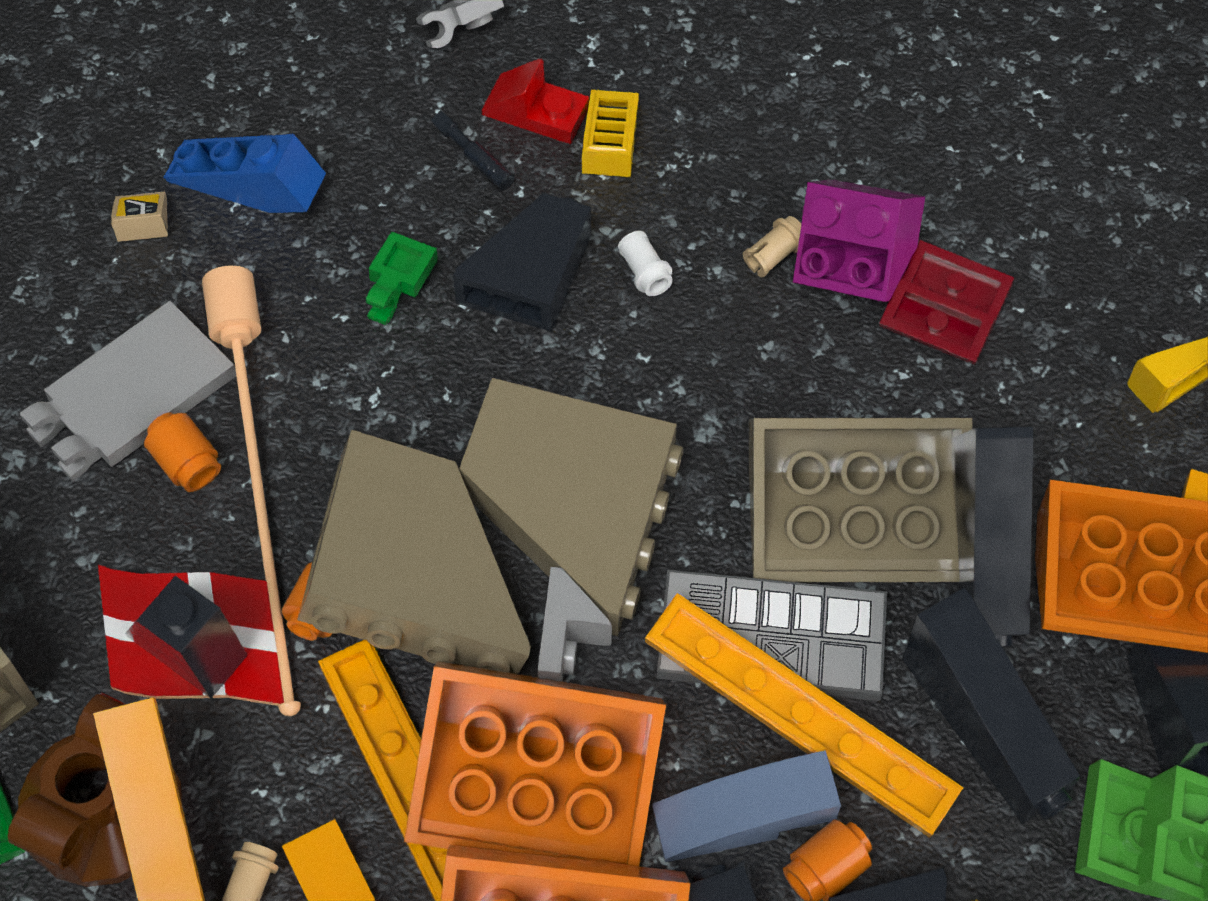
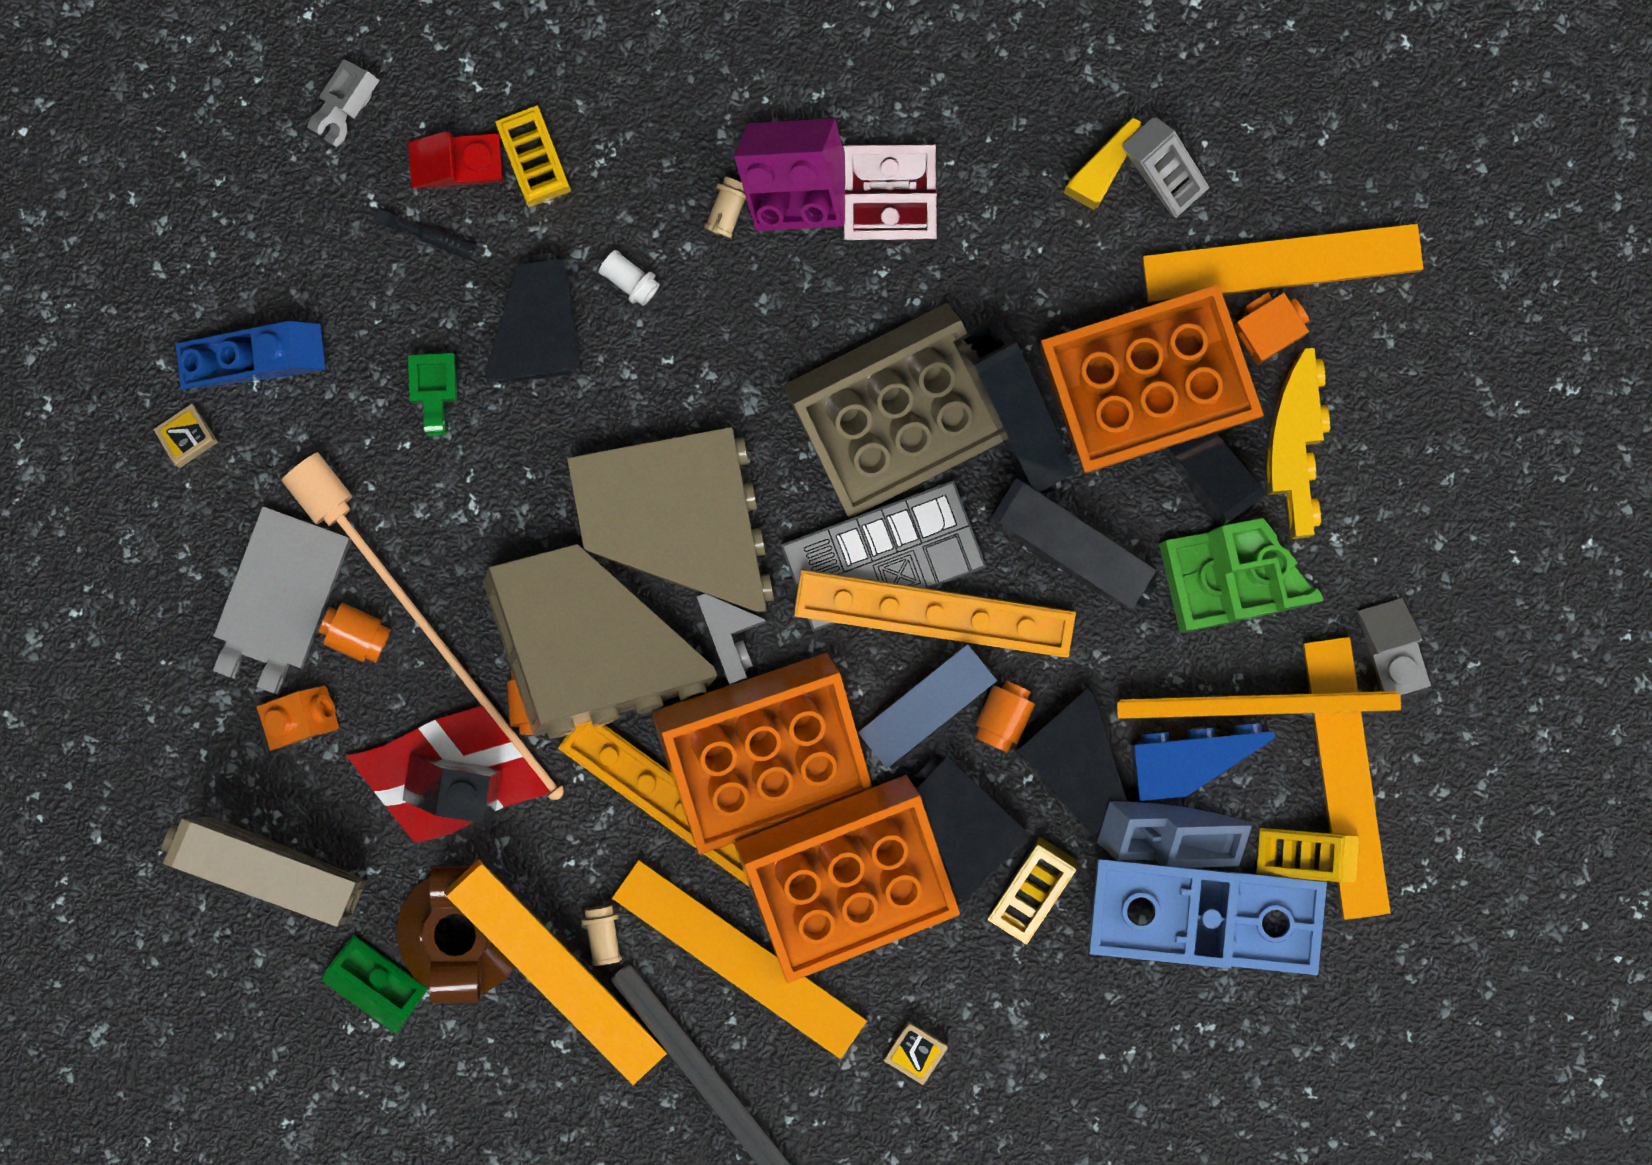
camera: 25 degrees left, 25 degrees up
none -> orange bracket [257,686,339,751]

